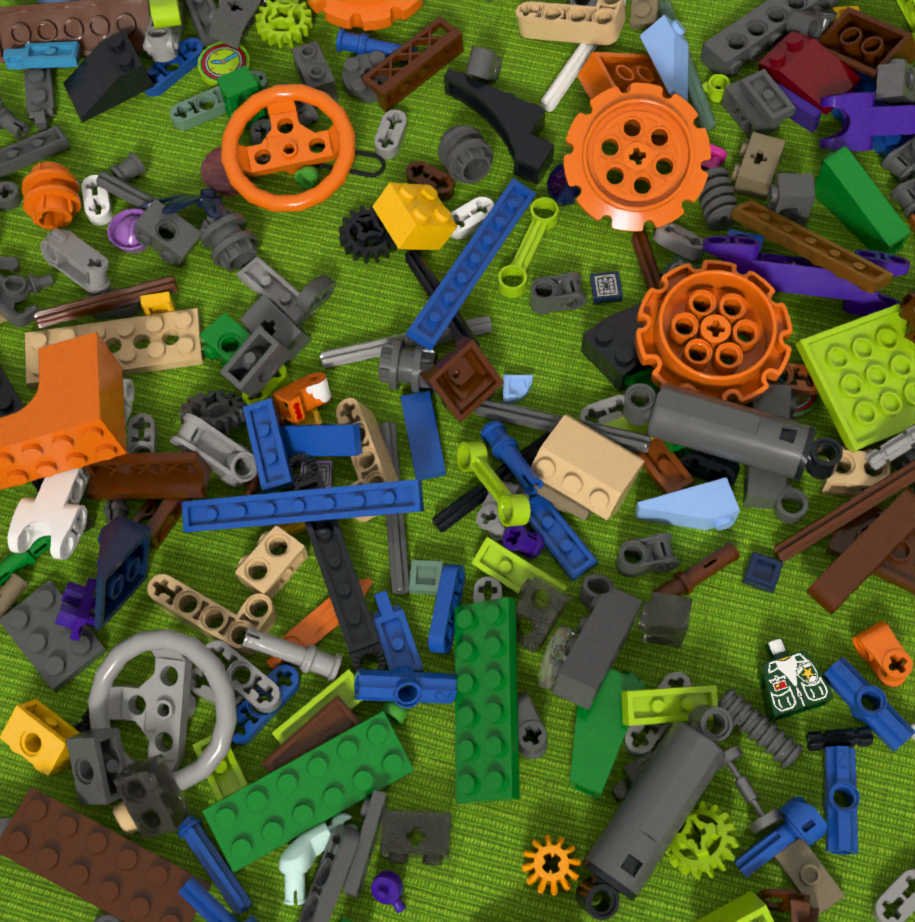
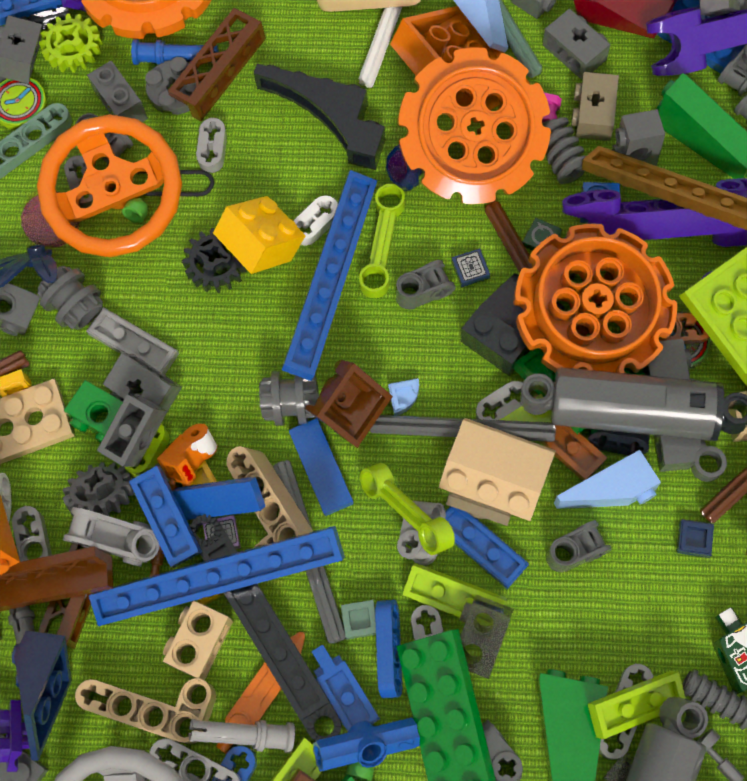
camera: 10 degrees left, 5 degrees up
green brick [216,66,266,129] -> none
dark grey beam [296,274,336,314] -> none
light grey axle [320,315,492,368] -> none
black axle [405,250,480,348] -> none
reddish brown beam [406,161,454,201] -> none
black axle [432,432,550,533] -> none
dark grey piece [438,125,493,183] -> none
dark grey piece [465,46,502,82] -> none
blue pin [480,420,543,495] -> none
dark purple bush [503,526,544,559] -> none
clear tile [539,625,577,691] -> none
dark grey hinge [551,574,643,710] -> none
clear smoke brick [638,591,692,649] -> none
reddish brown pin [651,541,740,609] -> none
light grey beam [653,223,704,261] -> none
lime plate [702,74,730,103] -> none
dark grey plate [739,69,796,126] -> none
dark purple tile [776,83,822,133] -> none

